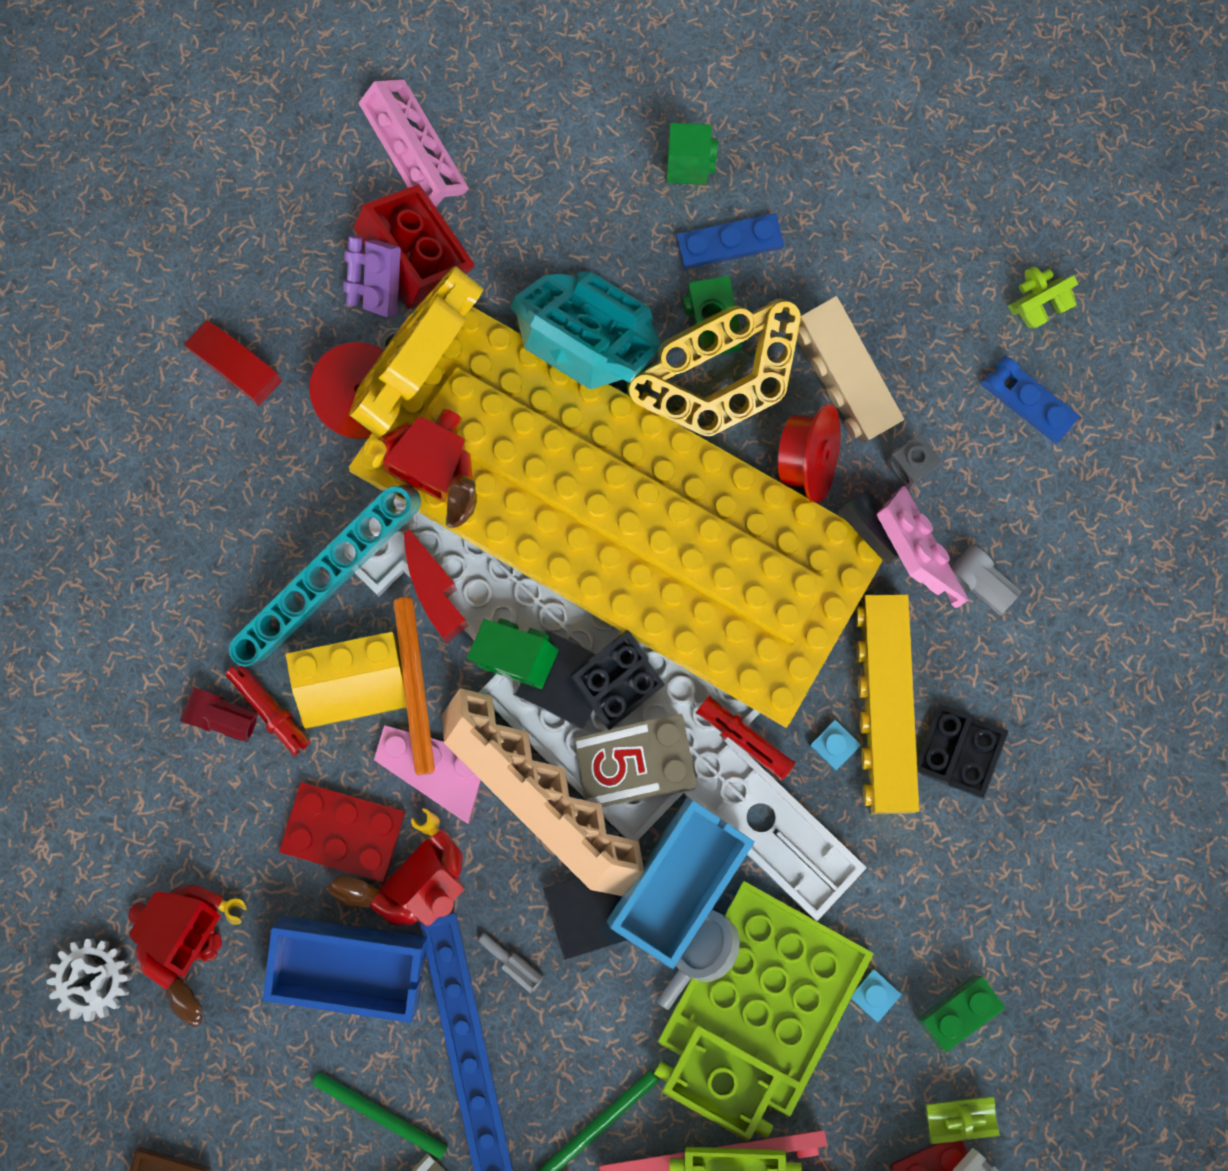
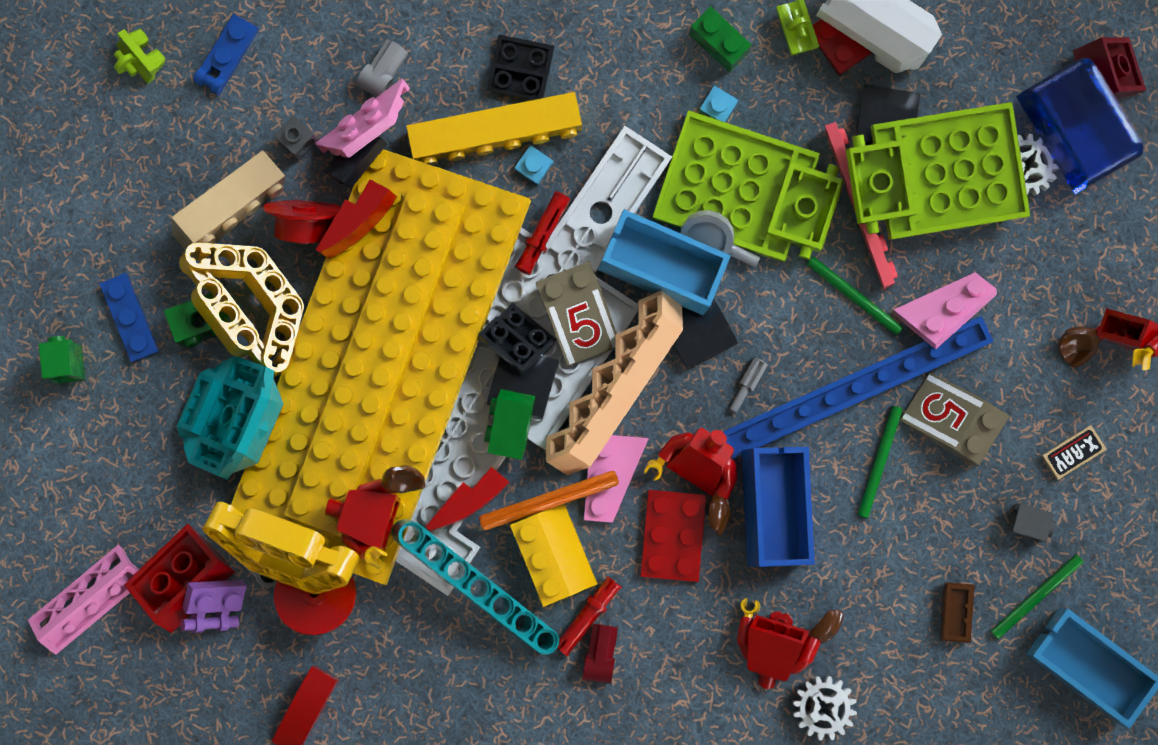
camera: 100 degrees left, 5 degrees up
none -> red slope [316,179,397,259]

